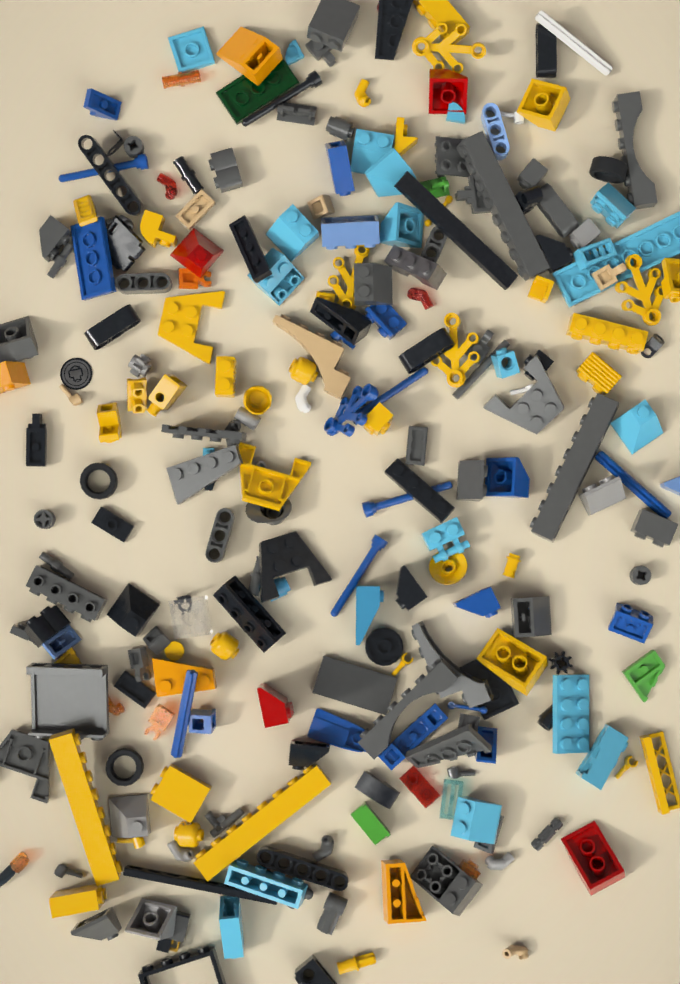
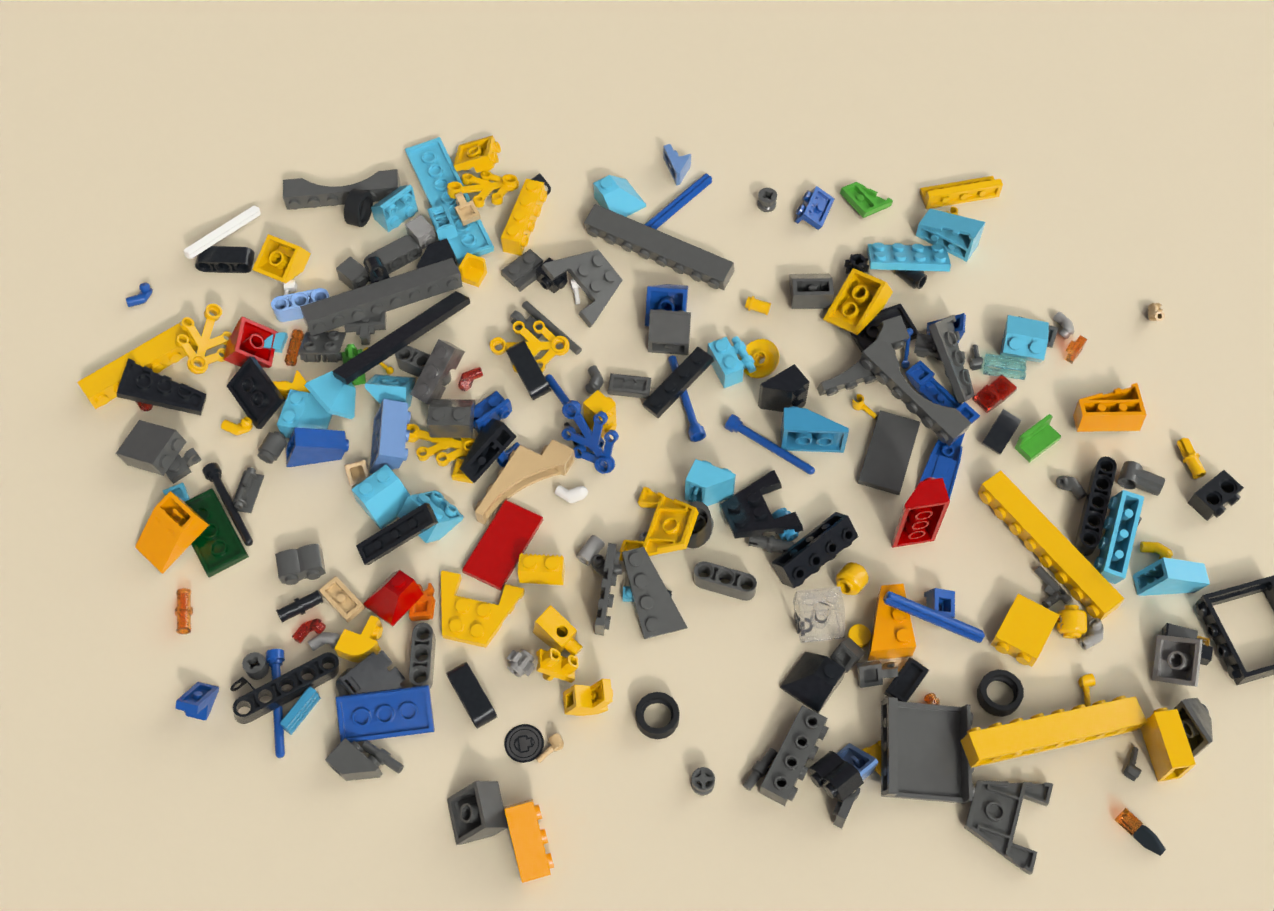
camera: 90 degrees left, 25 degrees down
black hinge [26,414,47,467] -> none
yellow slope [73,195,98,227] -> none
black plate [91,507,135,543] -> none
light grey slope [108,794,151,838] -> none
black tile [123,865,277,905] -> none
clear orange plate [144,704,175,741] -> none
medium azure tile [168,27,215,75] -> none
yellow hair [243,385,272,415] -> none
yellow head [288,357,318,385] -> none
black slope [289,740,330,770] -> none
black tile [365,628,403,666] -> none
dark grey slope [410,846,483,916] -> none
blue slope [453,587,501,618] -> none
medium azure brick [491,348,520,379] -> none
dark grey axle [531,817,563,851] -> none
red slope [561,821,625,896] -> none
yellow brick [576,352,622,395] -> none
light grey slope [579,475,626,516] -> none
dark grey brick [631,509,678,548] -> none
none -> black tile [227,356,285,429]
none -> dark azure tile [280,687,321,735]
none -> clear orange axle [284,329,304,366]
none -> light grey arm [308,632,340,651]
none -> red tile [462,500,543,591]
none -> dark grey plate [501,249,543,292]
none -> dark grey arm [585,365,604,394]
none -> medium azure slope [685,459,736,506]
none -> yellow arm [1140,541,1173,559]

